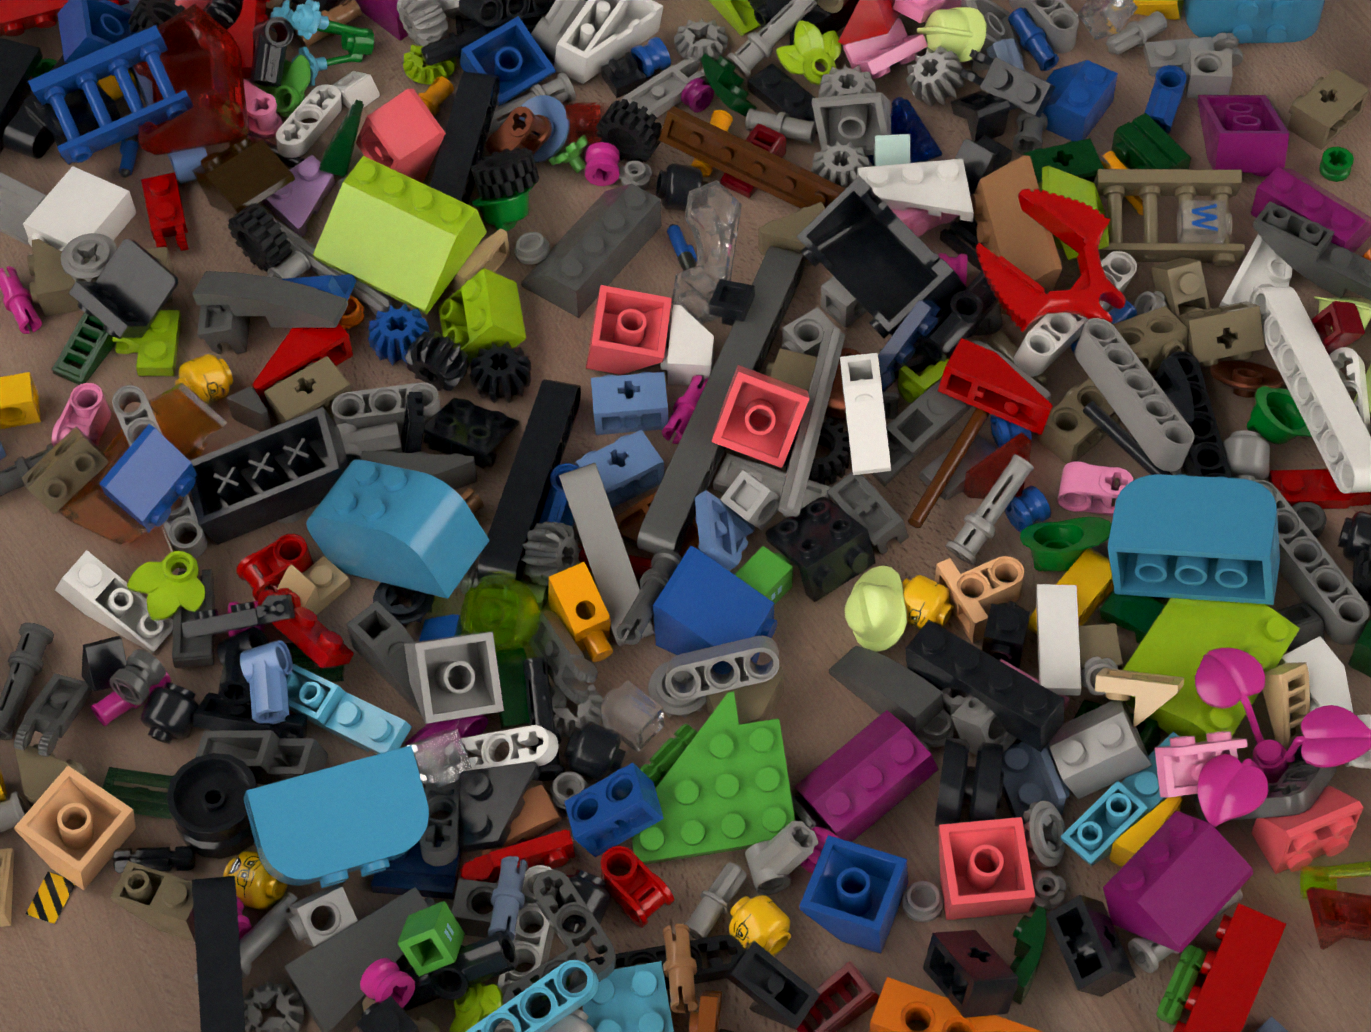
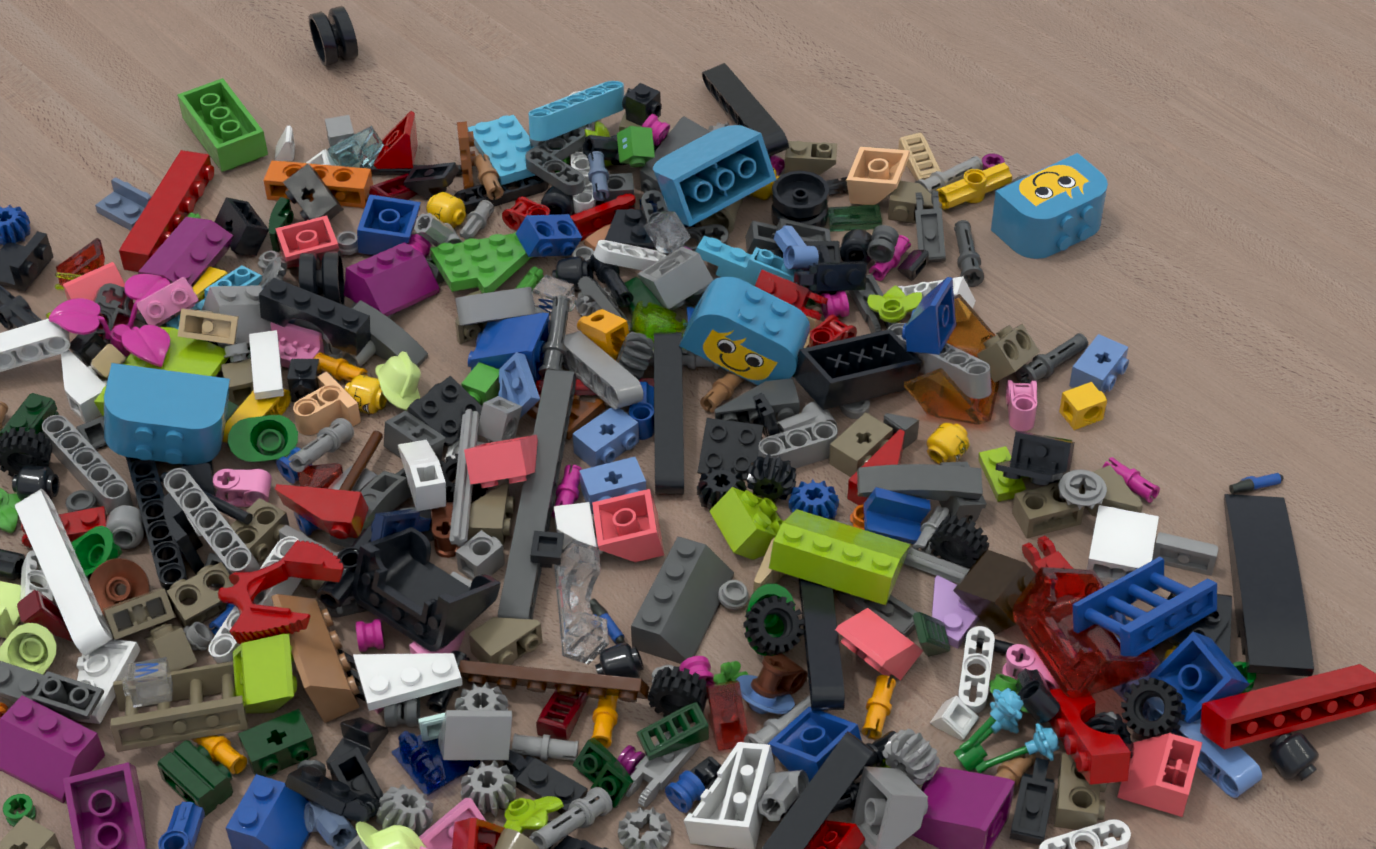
camera: 165 degrees right, 10 degrees down
none -> dark green slope [636,702,709,761]

